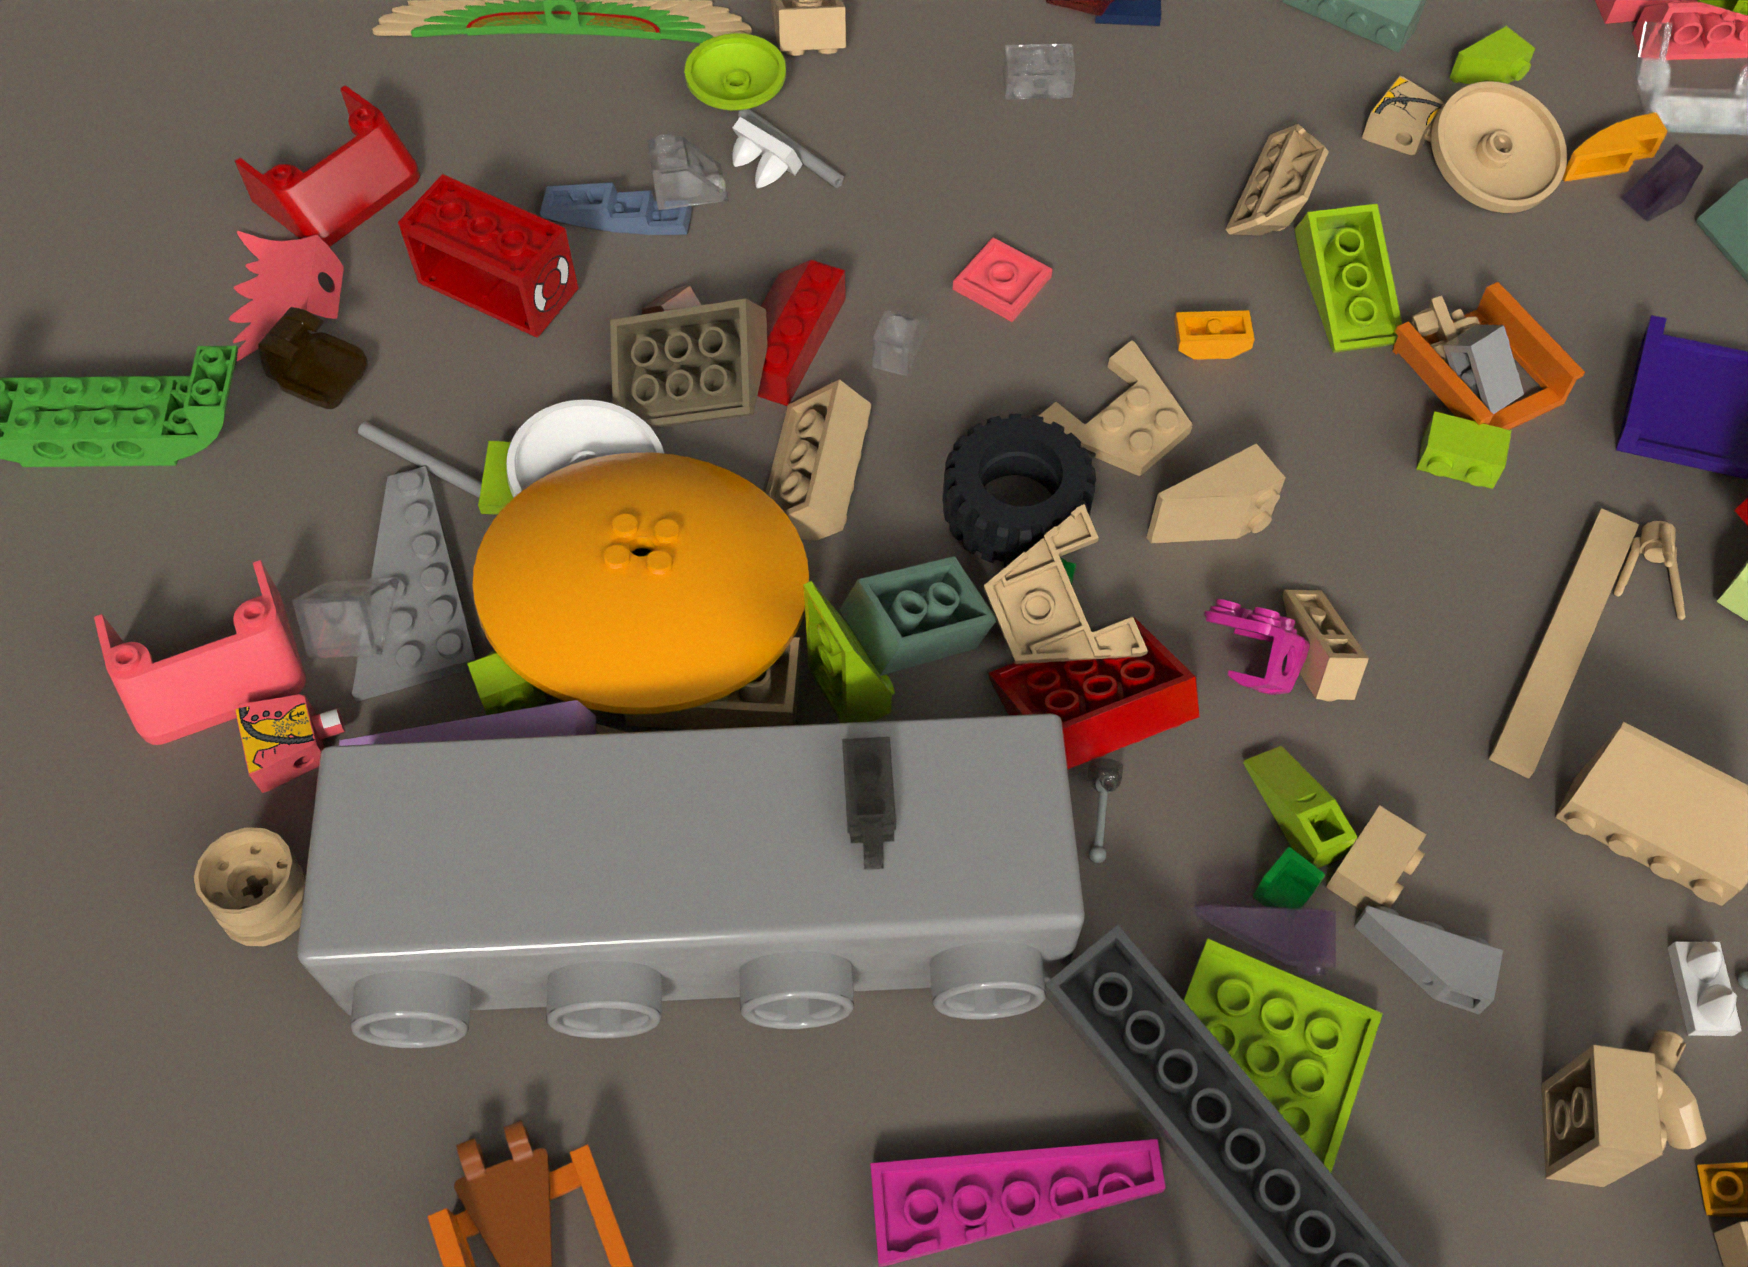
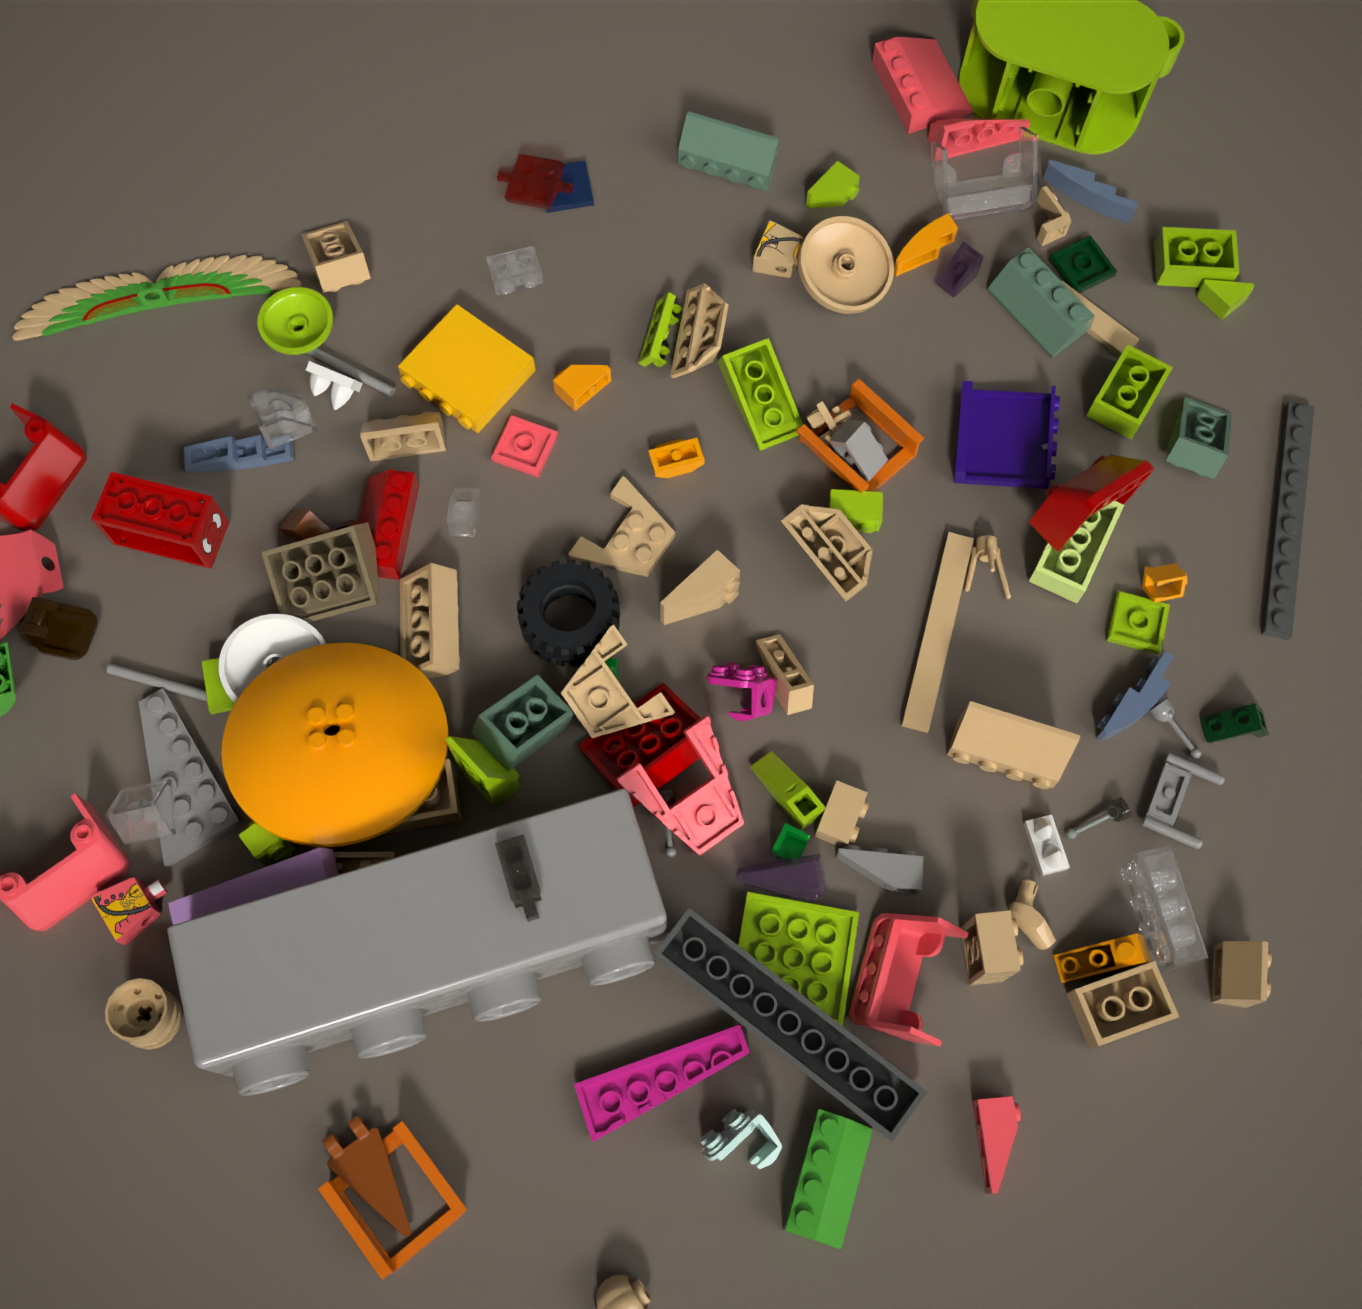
camera: 15 degrees left, 10 degrees up
none -> tan slope [360,411,446,462]
none -> yellow brick [398,304,536,433]
none -> light orange slope [553,365,611,411]
none -> coral wing [615,716,744,856]
none -> lime plate [638,292,682,367]
none -> tan wedge [781,504,873,601]
none -> coral windscreen [849,913,968,1047]

